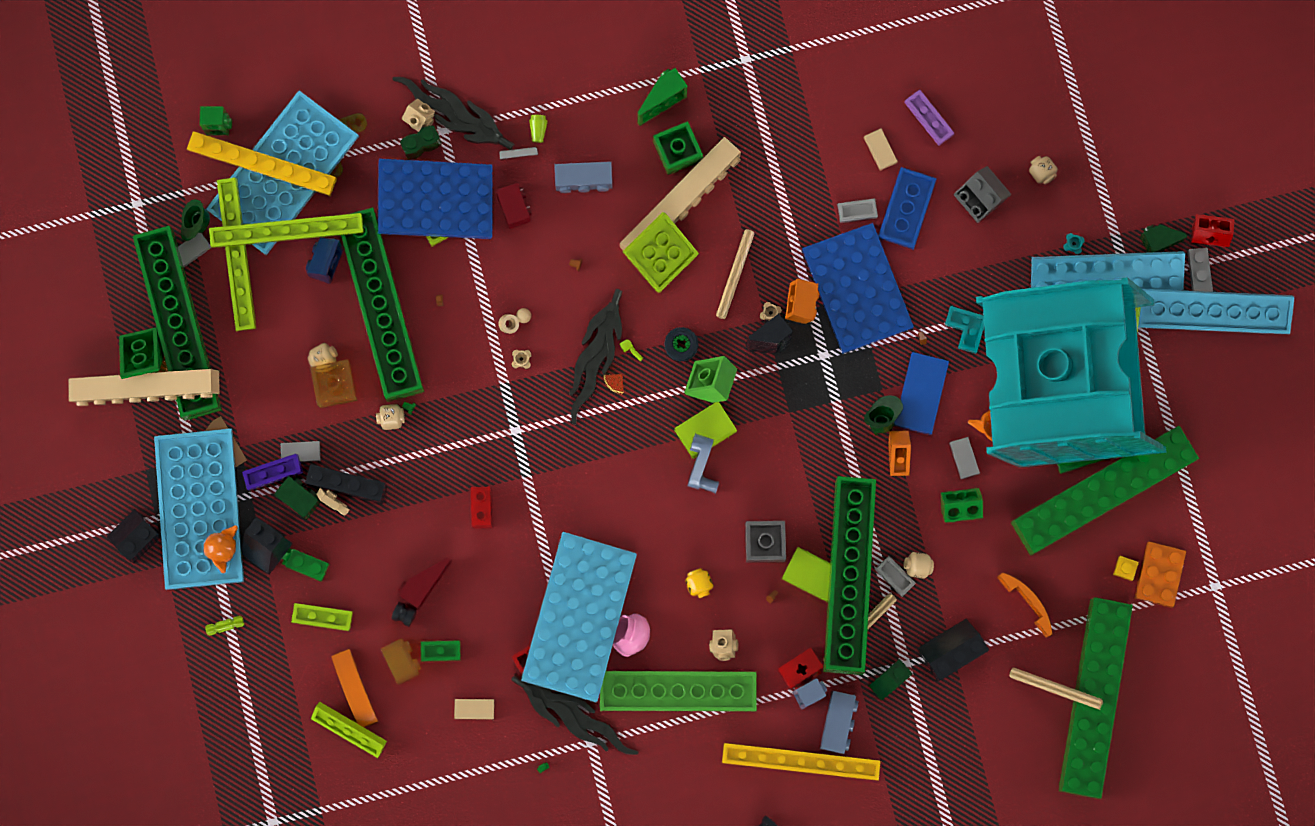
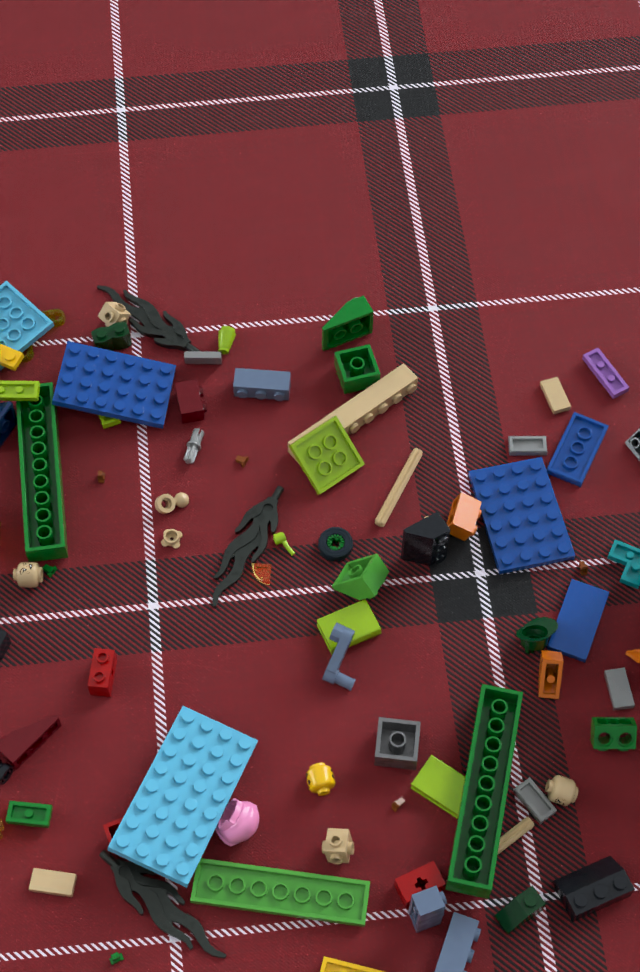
camera: 10 degrees right, 20 degrees down
none -> light grey axle [183,428,205,464]

